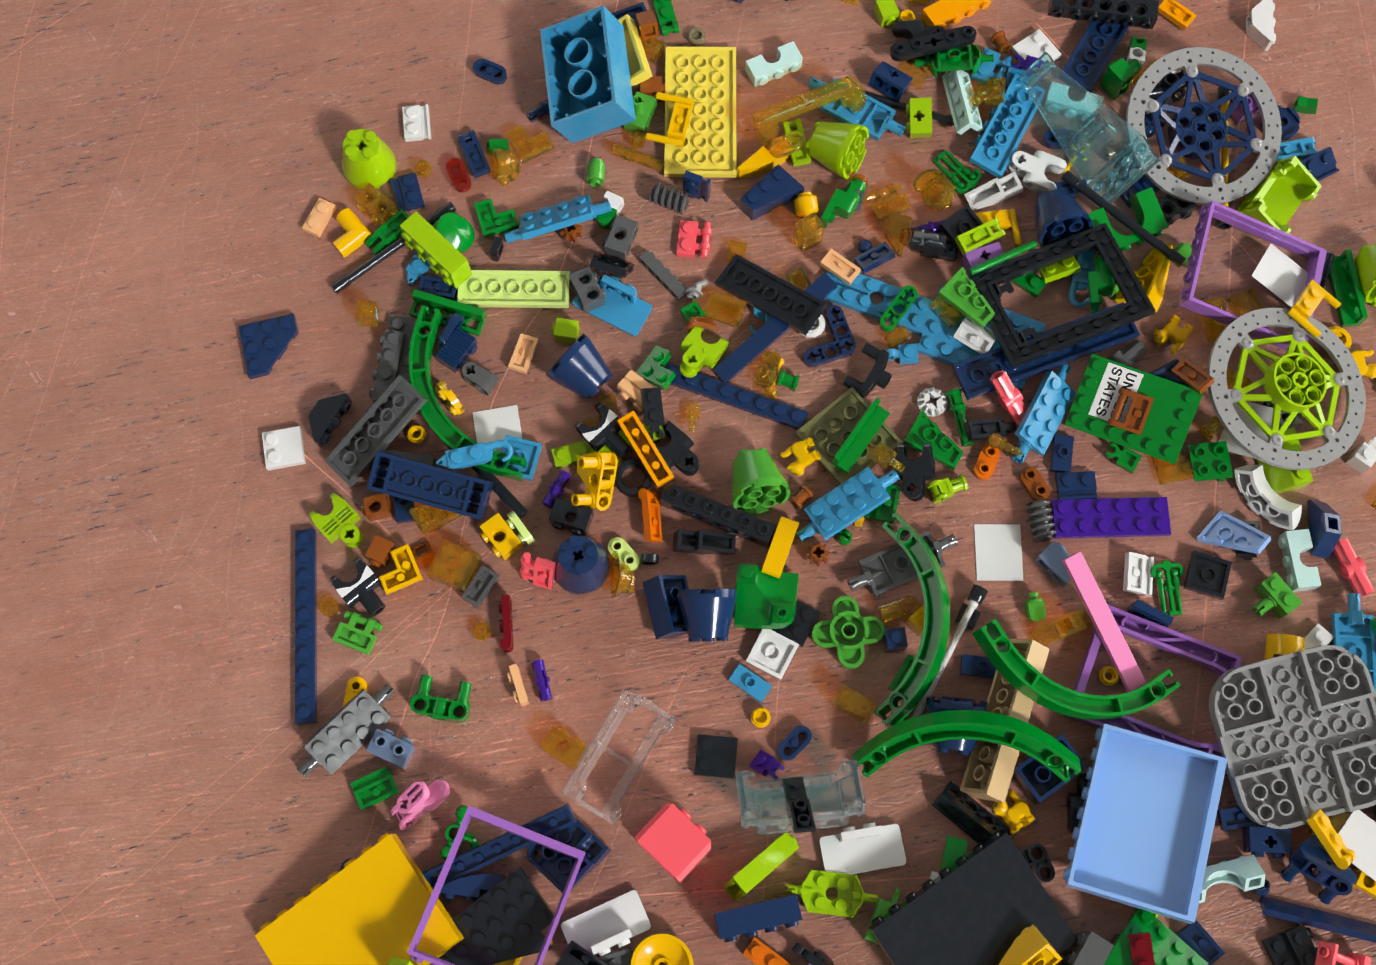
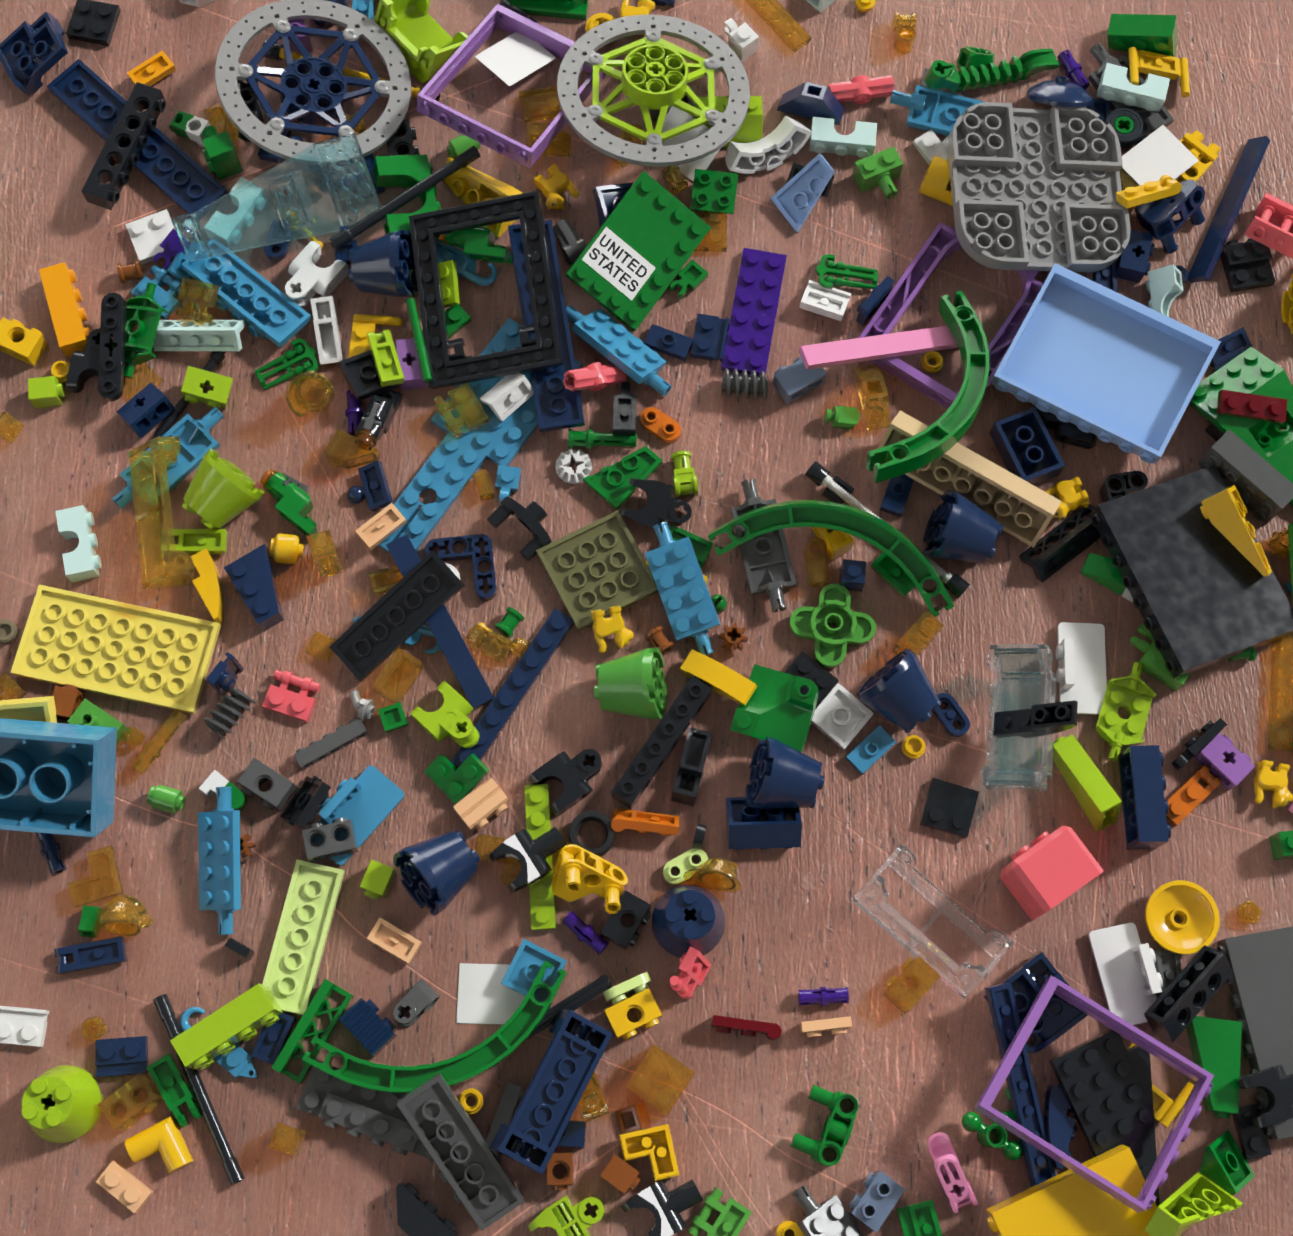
camera: 80 degrees left, 0 degrees up
green piece [433,212,475,253] -> none
yellow plate [434,380,465,416] -> none
dark azure plate [435,440,513,471] -> none
dark blue plate [437,313,464,347] -> none
clear red plate [446,158,472,192] -> none
dark grey plate [461,565,500,609] -> none
clear yellow plate [472,622,492,641] -> none
green plate [474,198,519,238] -> none
light orange brick [617,411,674,489] -> none
black plate [640,387,665,440] -> none
yellow plate [645,92,695,147] -> none
dark orange piece [685,317,719,332] -> none
clear yellow bar [686,402,701,433] -> none
dark purple plate [749,750,784,780] -> none
clear yellow plate [769,132,805,158] -> none
green fence [832,398,890,475] -> none
green piece [852,710,1081,783] -> none
clear yellow plate [865,183,911,222] -> none
clear yellow plate [869,442,905,473] -> none
green beam [879,285,918,332] -> none
bright green wing [938,267,995,329] -> none
white sticker [974,524,1023,581] -> none
clear yellow bar [988,433,1023,455] -> none
dark orange plate [1019,466,1050,501] -> none
dark orange plate [1107,388,1154,435] -> none
dark orange plate [1171,358,1214,394] -> none
black plate [1183,551,1232,600] -> none
yellow plate [1287,279,1341,338] -> none
none -> dark blue cone [856,649,942,733]

